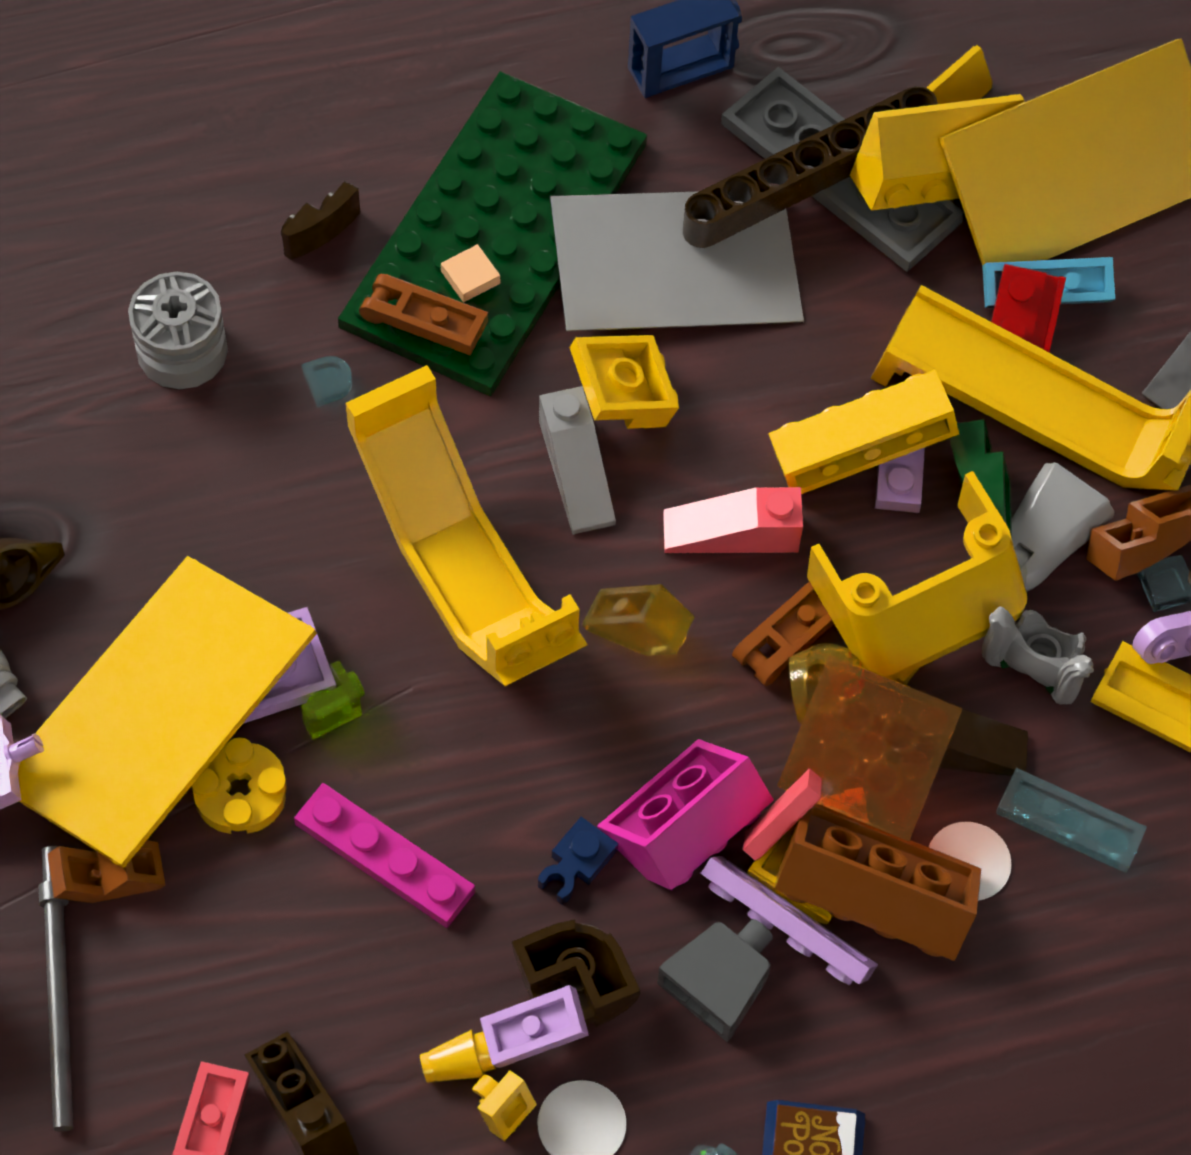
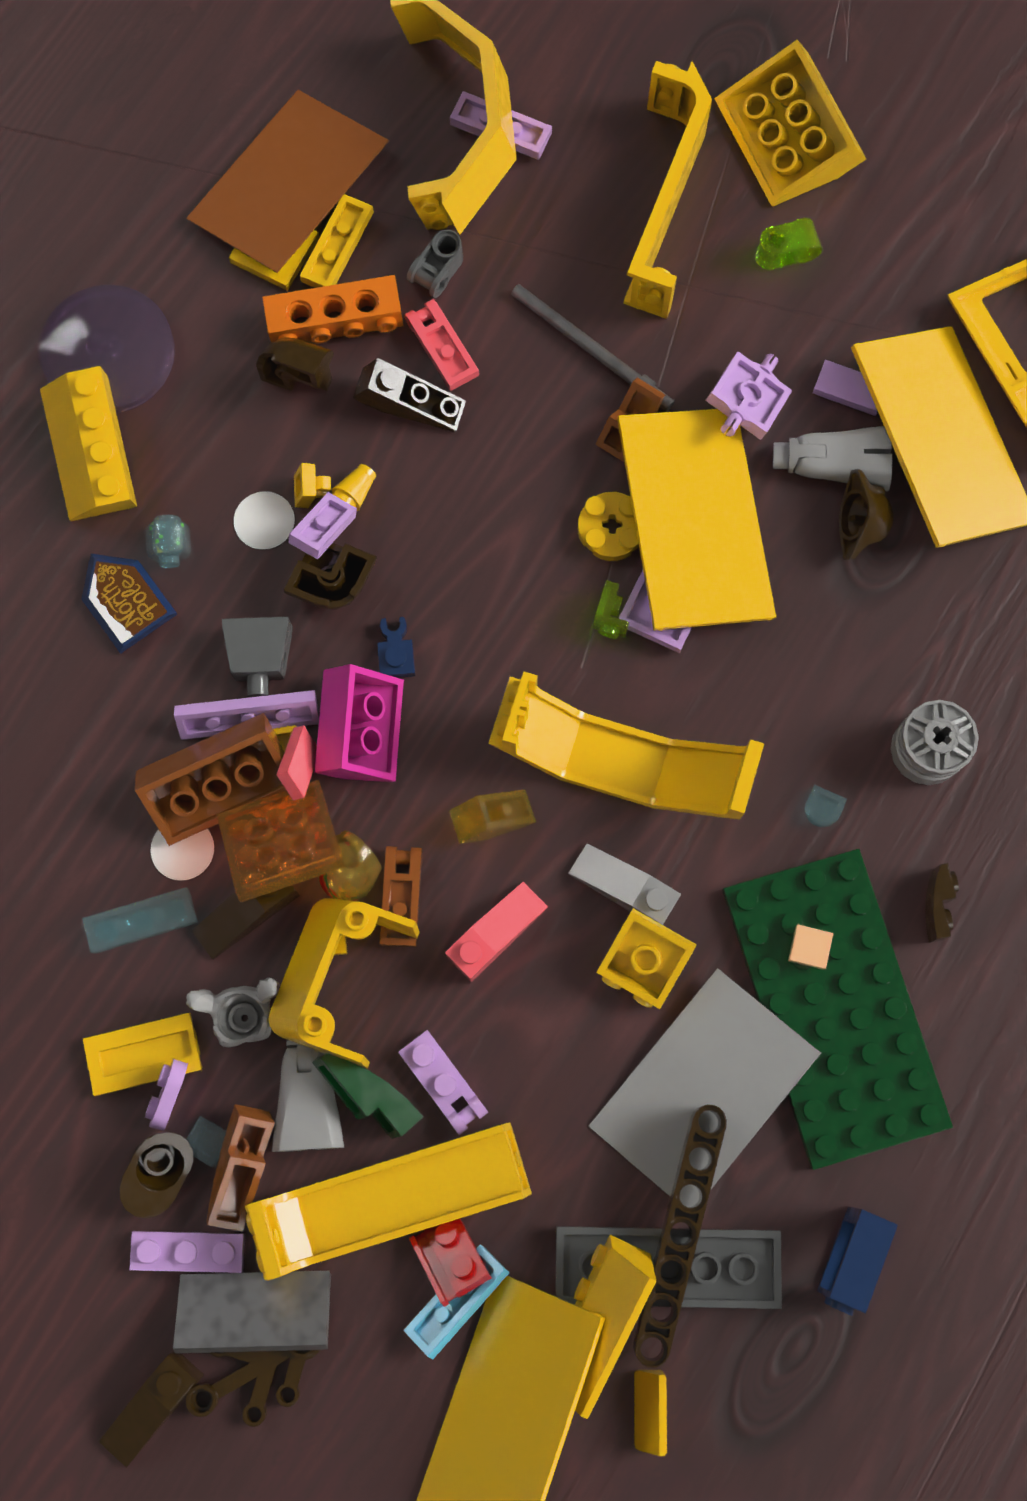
camera: 140 degrees right, 15 degrees up
dark pink plate [294,783,475,928] -> none
dark orange plate [359,274,488,355] -> none
yellow brick [768,369,959,494] -> none

